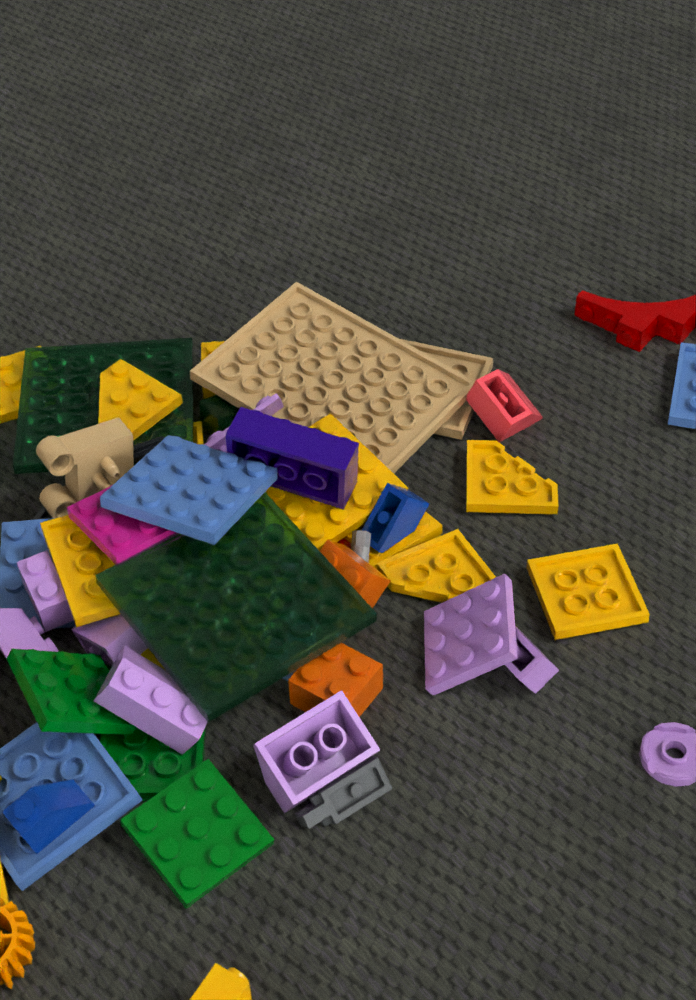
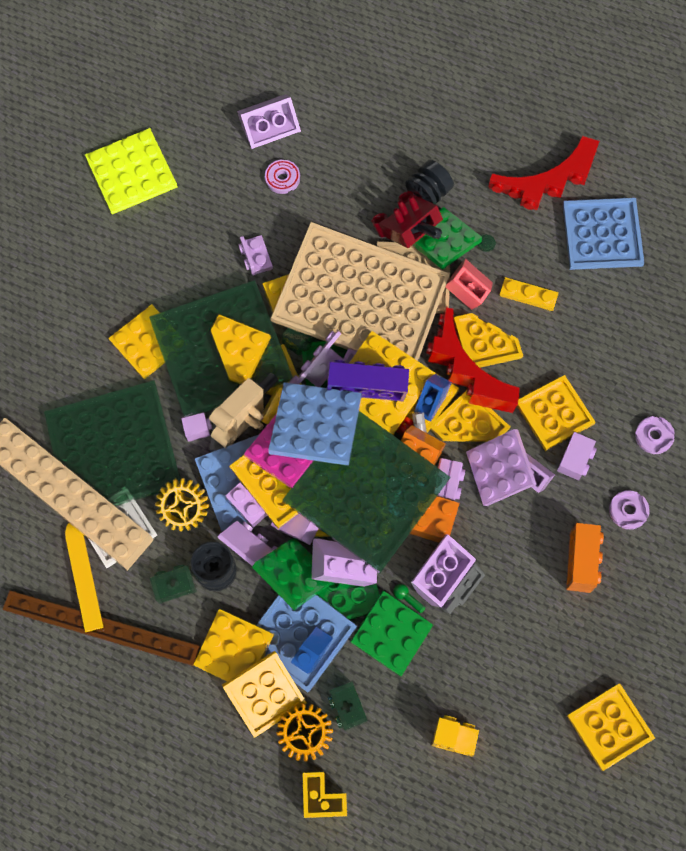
camera: 15 degrees left, 25 degrees up
none -> neon yellow plate [85,128,178,214]
none -> lavender brick [181,413,212,442]
none -> lavender slope [237,94,301,149]
none -> lavender bracket [238,235,273,275]
none -> lavender tile [265,160,300,194]
none -> clear green brick [327,682,368,732]
none -> dark red piece [372,191,443,248]
none -> green bar [393,584,426,613]
none -> black wheel [405,160,454,205]
none -> green plate [412,207,482,270]
none -> red arch [426,307,520,413]
none -> lavender brick [432,458,465,501]
none -> clear green plate [478,234,496,252]
none -> yellow plate [500,277,559,311]
none -> lavender brick [557,432,597,480]
none -> orange brick [566,523,604,593]

